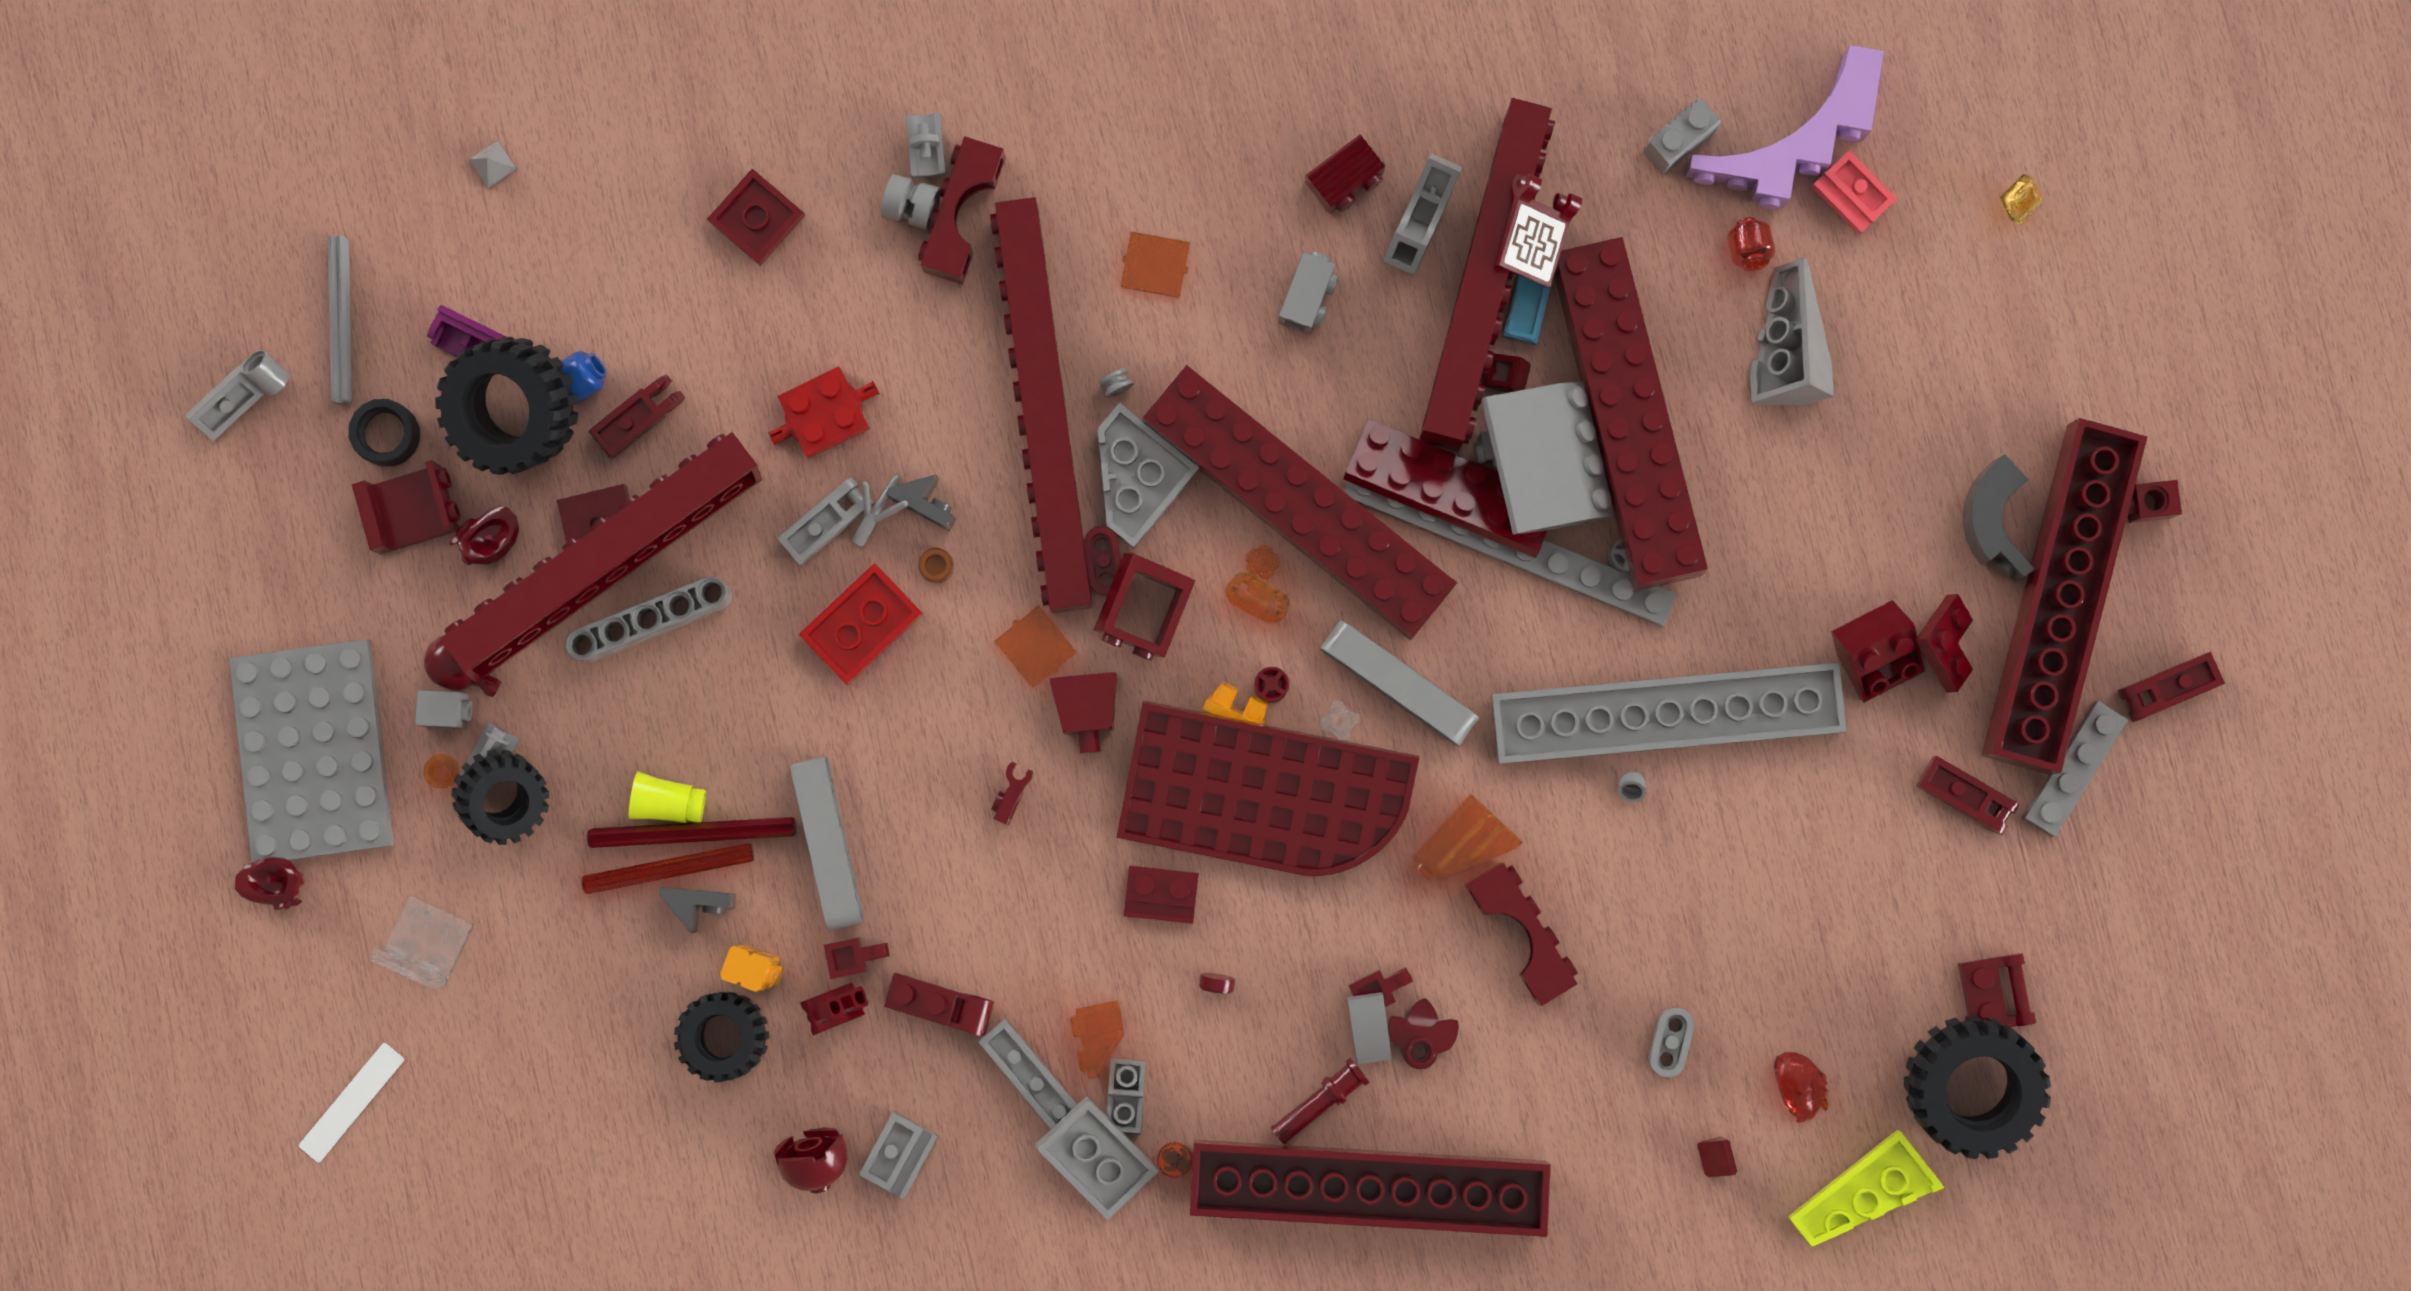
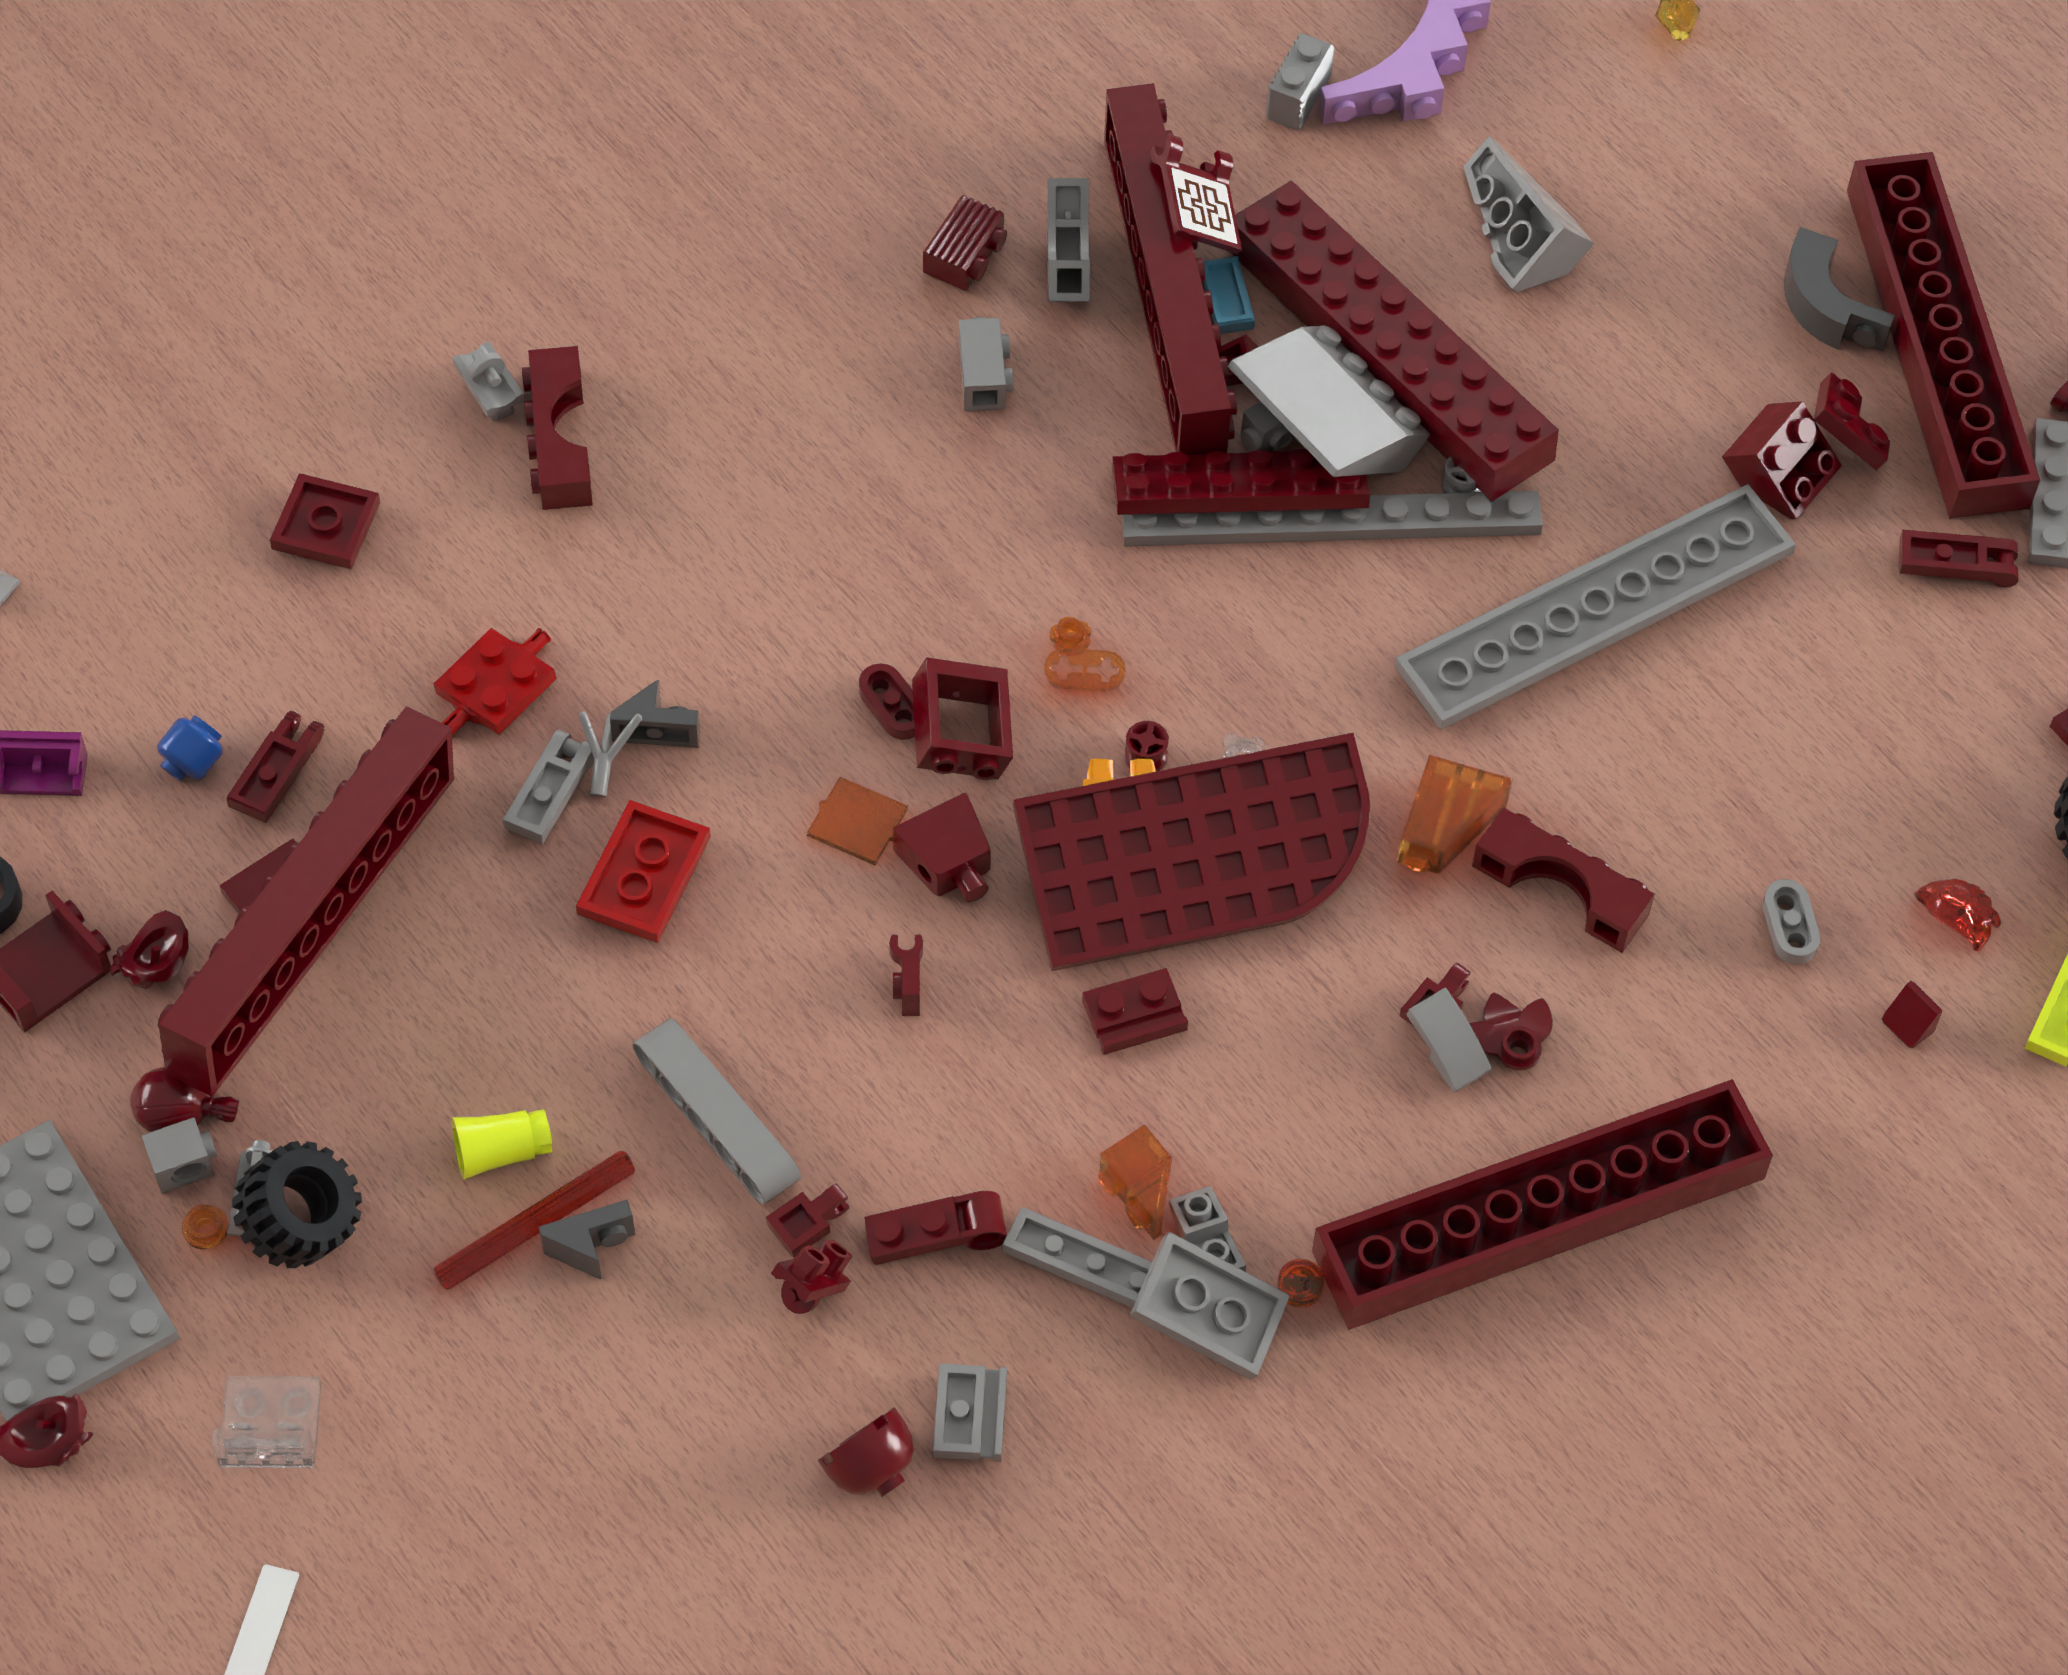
camera: 30 degrees left, 25 degrees down
black tyre [435,337,579,475] -> none
light grey beam [565,577,733,663] -> none
dark red axle [587,817,796,848] -> none
black tyre [674,992,769,1082] -> none
light orange brick [720,944,784,992] -> none
light grey wheel [881,173,940,230] -> none
dark orange tile [918,548,954,583] -> none
dark red brick [990,197,1093,614] -> none
light grey plate [1097,403,1200,549] -> none
light grey bush [1099,368,1134,398] -> none
clear orange piece [1121,232,1190,298] -> none
dark red brick [1143,365,1457,640] -> none
dark red tile [1199,973,1235,994] -> none
dark red pin [1271,1058,1370,1145] -> none
light grey beam [1320,620,1479,747] -> none
light grey hinge [1618,772,1646,802] -> none
clear red head [1727,217,1776,271] -> none
coral plate [1811,150,1897,235] -> none
dark red brick [2128,480,2182,523] -> none

